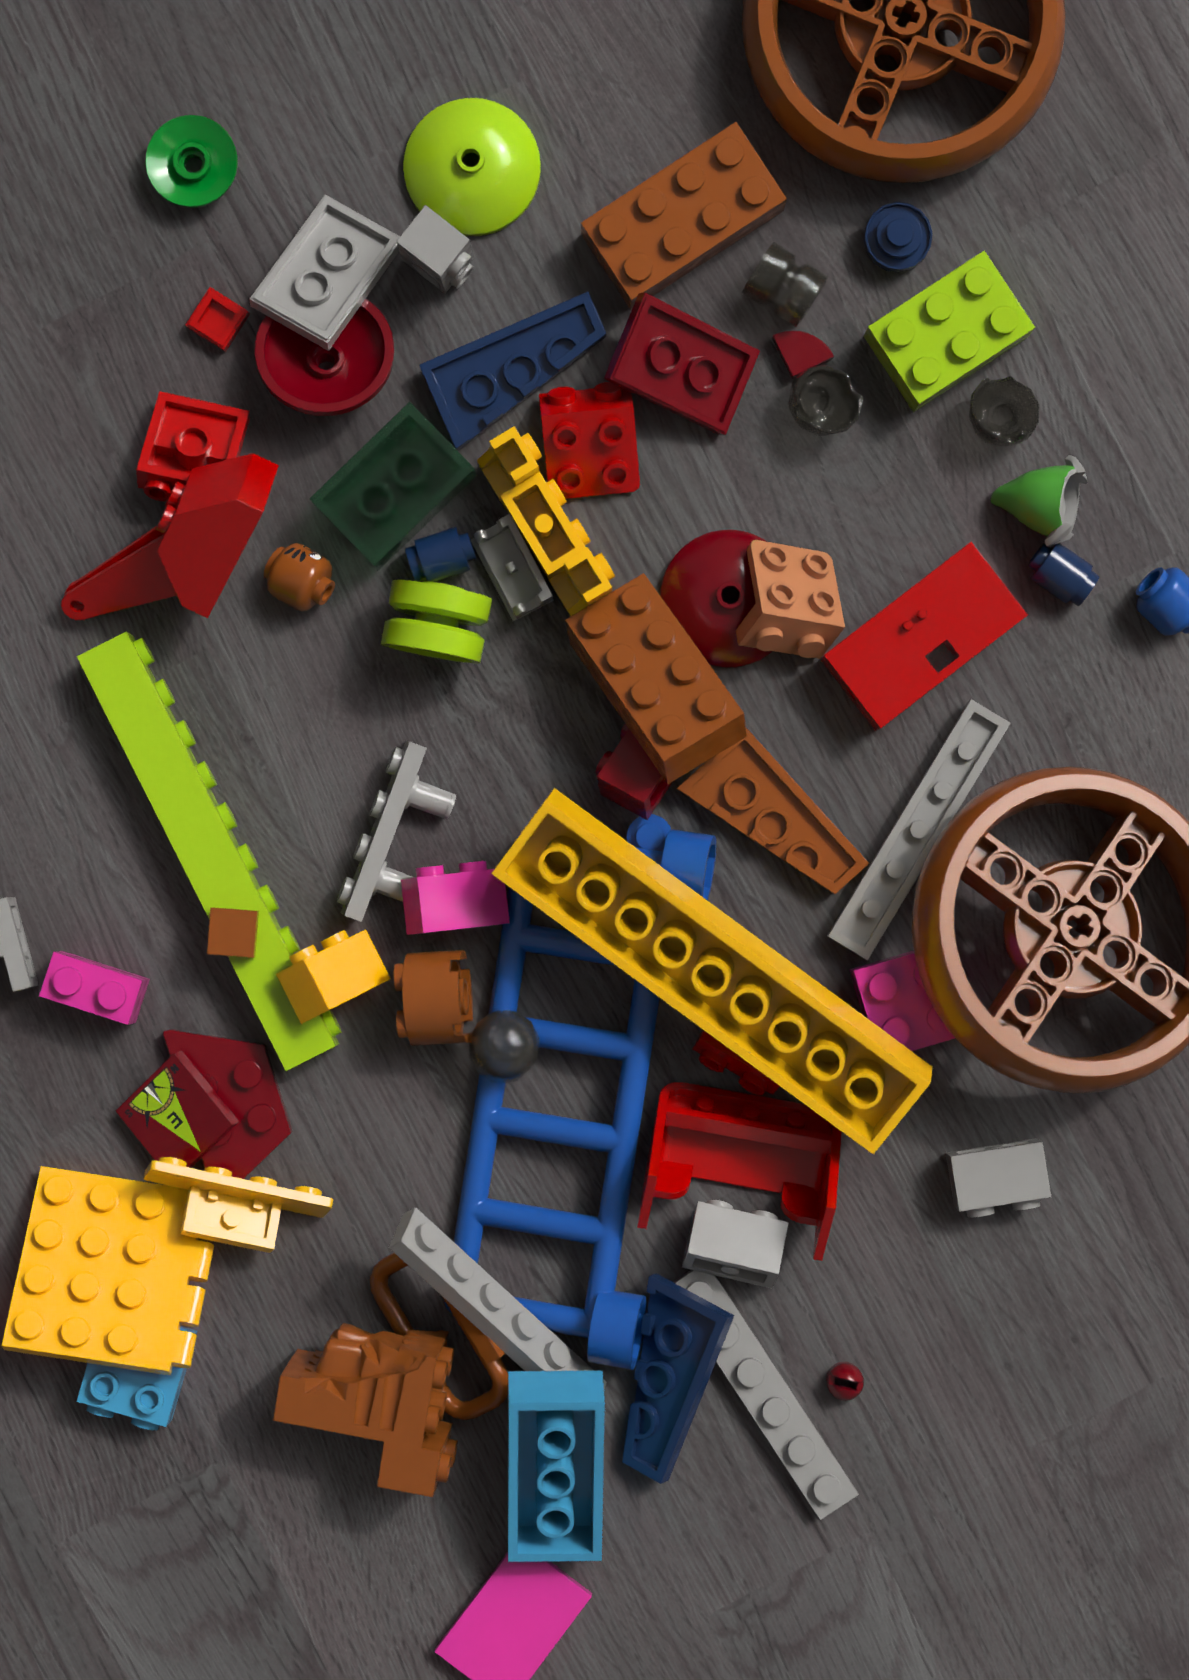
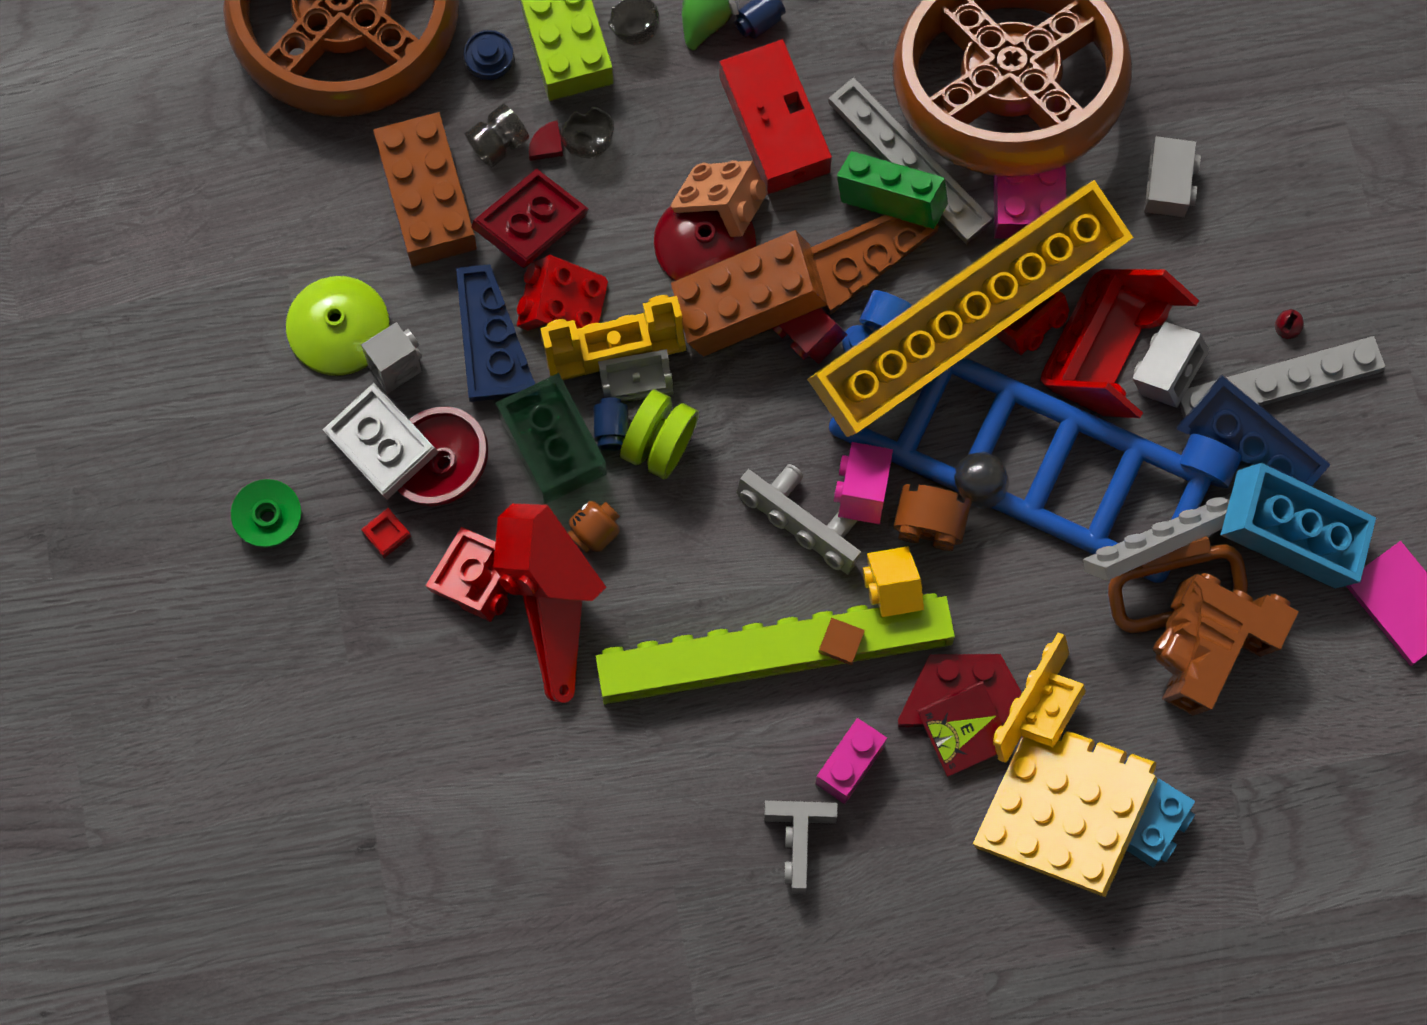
camera: 70 degrees left, 15 degrees down
none -> green brick [837,151,948,229]

